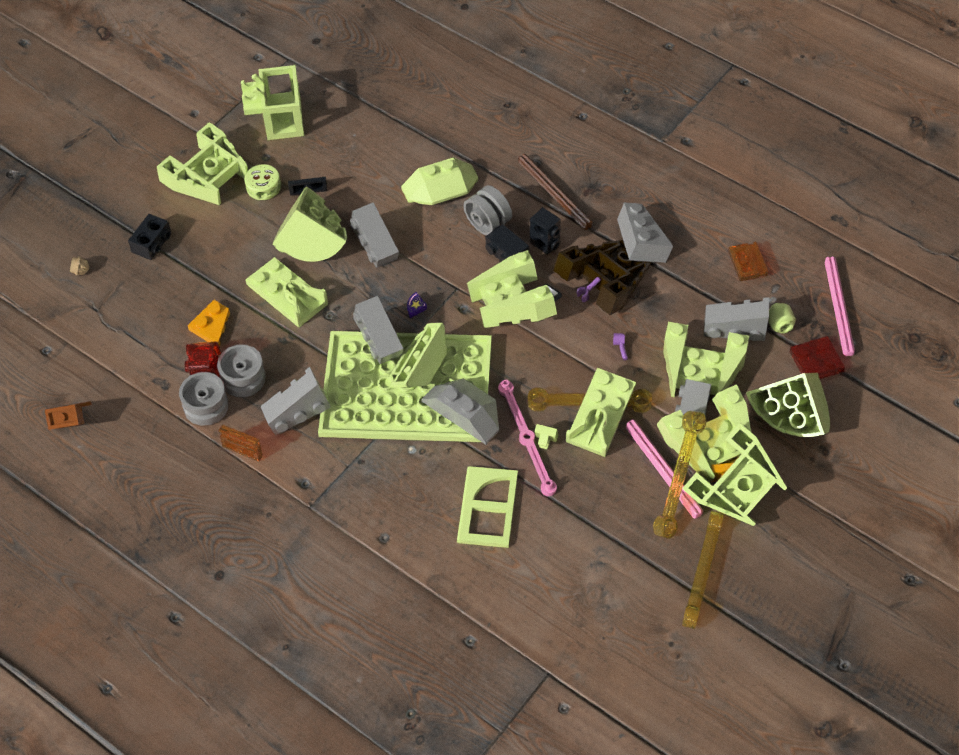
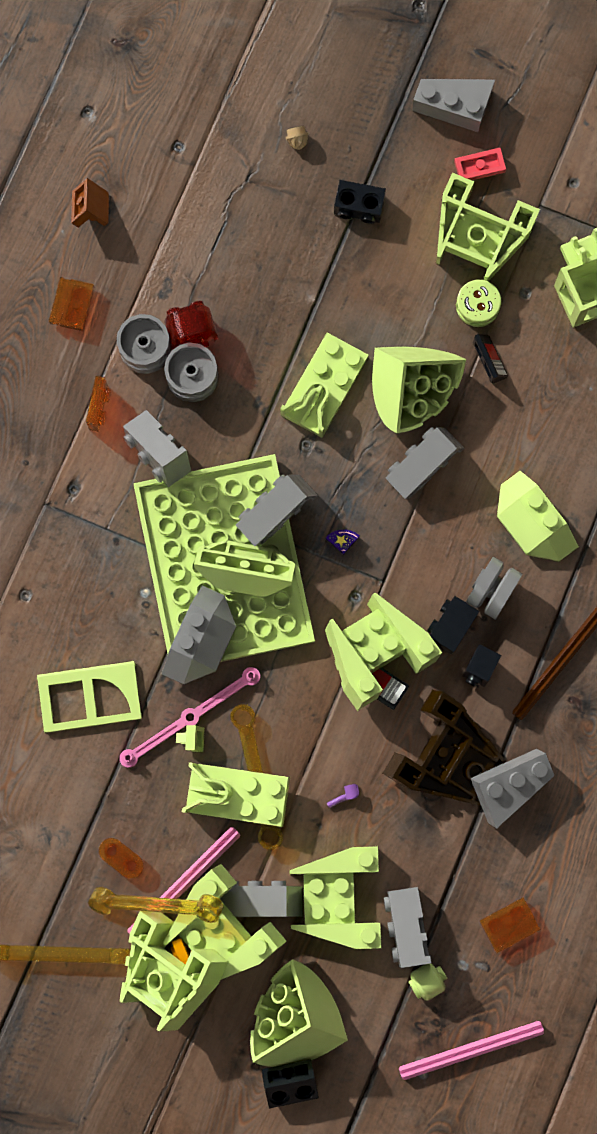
camera: 75 degrees right, 25 degrees up
light orange wing [188,300,230,348] -> none
medium lavender hand [577,277,601,302] -> none
clear red plate [789,336,845,379] -> none
none -> clear orange plate [49,277,94,331]
none -> clear orange plate [99,838,144,878]
none -> black brick [261,1059,319,1109]
none -> light grey wedge [412,79,495,132]
none -> coral plate [454,148,506,181]

